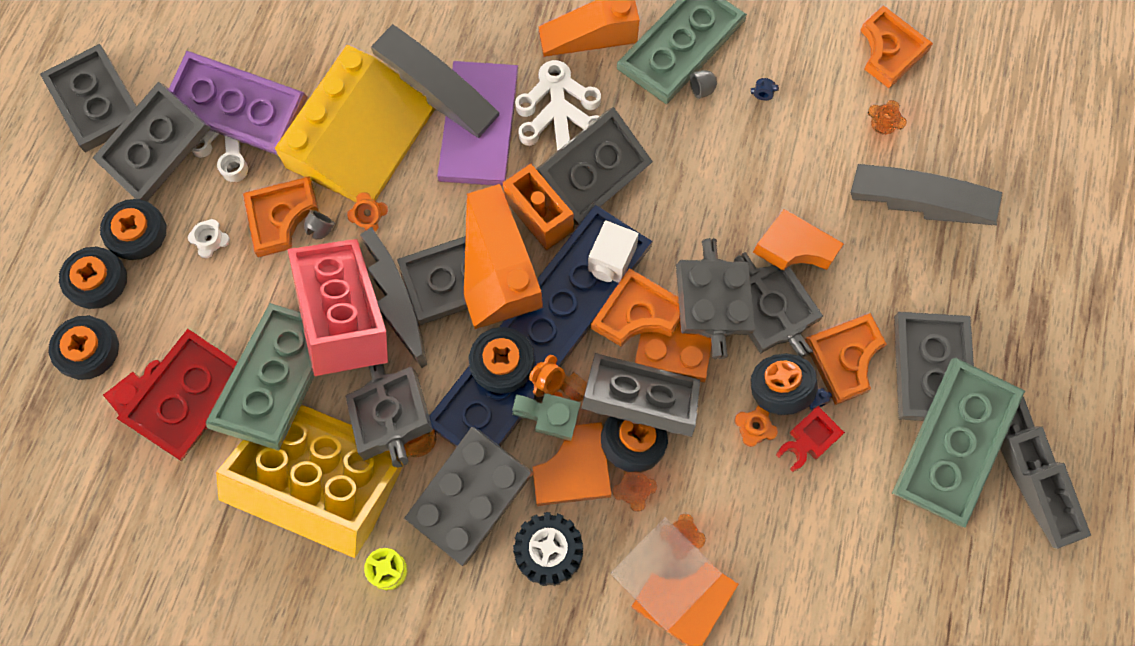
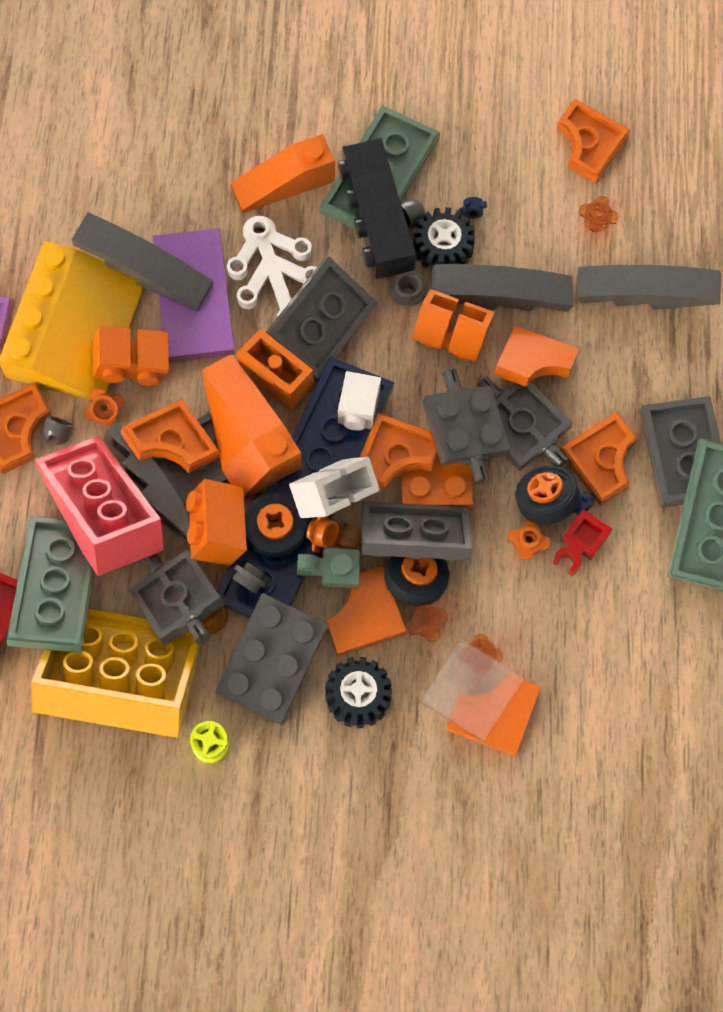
camera: 15 degrees left, 0 degrees up
none -> orange piece [92,325,169,386]
none -> orange tile [121,399,220,473]
none -> orange brick [186,479,247,566]
none -> dark grey plate [232,562,267,594]
none -> white piece [289,457,380,518]
none -> black brick [337,138,416,279]
none -> dark grey plate [391,273,425,306]
none -> orange piece [411,289,495,362]
none -> black wheel [413,207,475,272]
none -> dark grey slope [432,264,573,312]

